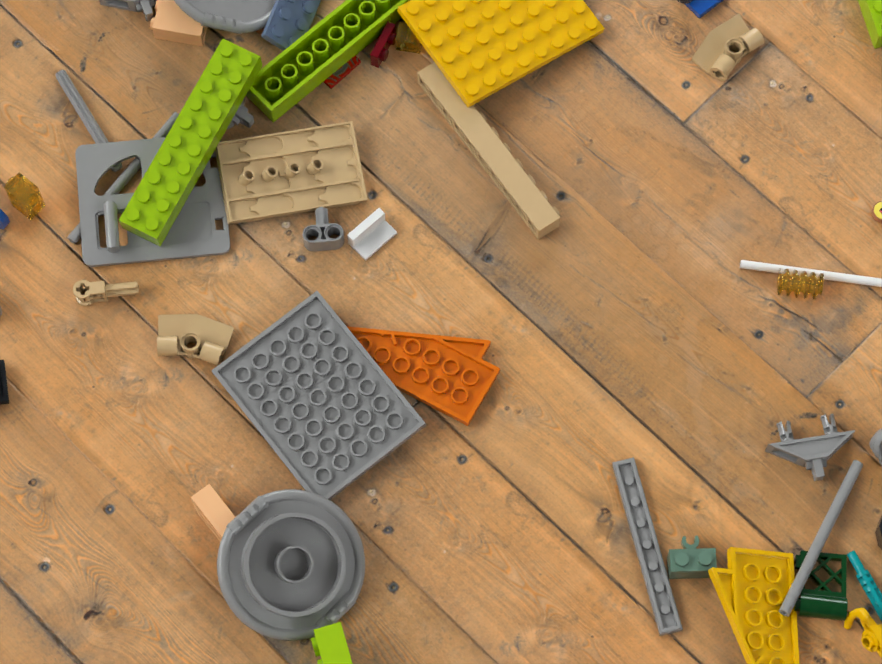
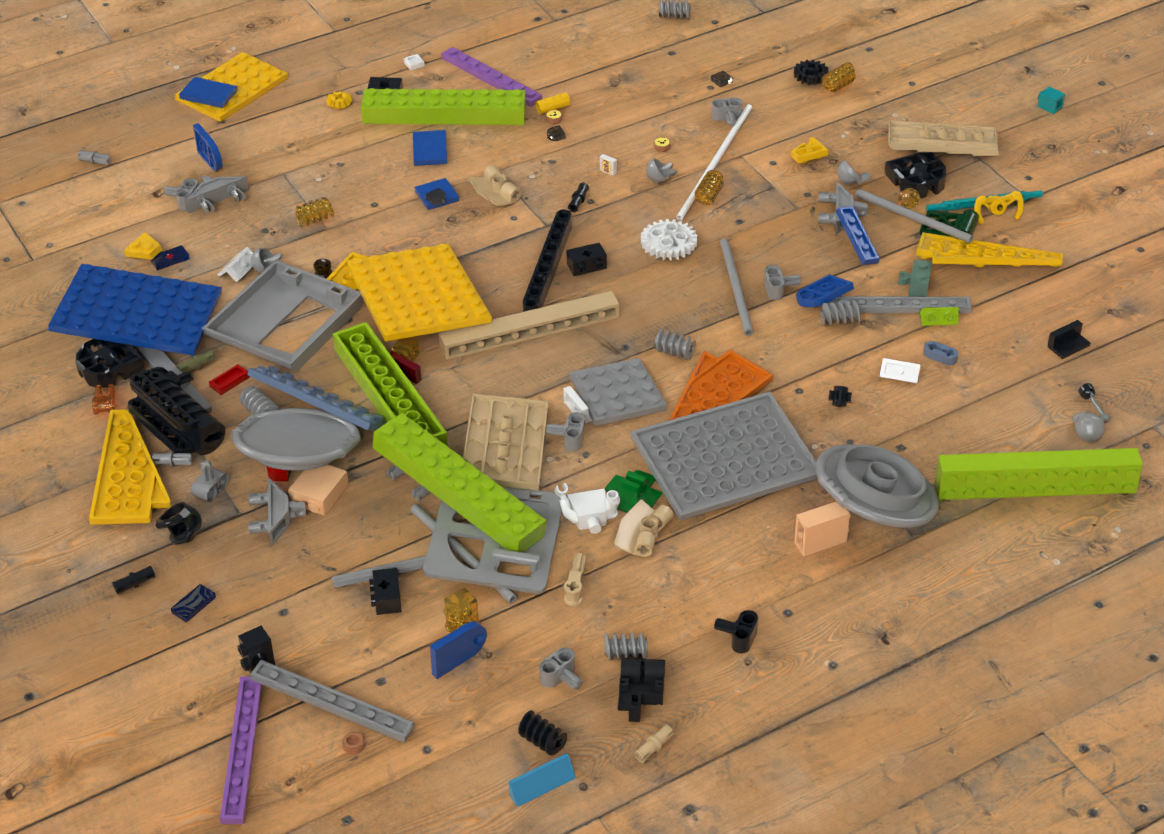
camera: 75 degrees left, 25 degrees down
none -> black brick [369,568,402,615]
none -> black beam [523,209,572,312]
none -> clear smoke tile [547,125,566,141]
none -> white torso [555,483,620,534]
none -> black brick [566,242,607,276]
none -> black pin [568,182,589,212]
none -> light grey plate [569,358,667,426]
none -> white tile [600,154,617,176]
none -> light grey piece [604,633,648,660]
none -> green piece [605,470,662,513]
none -> white gear [641,219,697,261]
none -> light grey piece [646,158,677,184]
none -> light grey piece [655,328,696,360]
none -> black beam [714,610,758,654]
none -> light grey piece [720,239,753,336]
none -> light grey beam [764,265,801,300]
none -> blue tile [796,274,854,307]
none -> light grey piece [820,300,860,326]
none -> black gear [829,386,852,407]
none -> blue tile [836,206,880,265]
none -> white panel [880,358,922,383]
none -> clear yellow animal [898,188,920,209]
none -> lime hinge [920,307,959,326]
none -> sand blue beam [923,341,958,365]

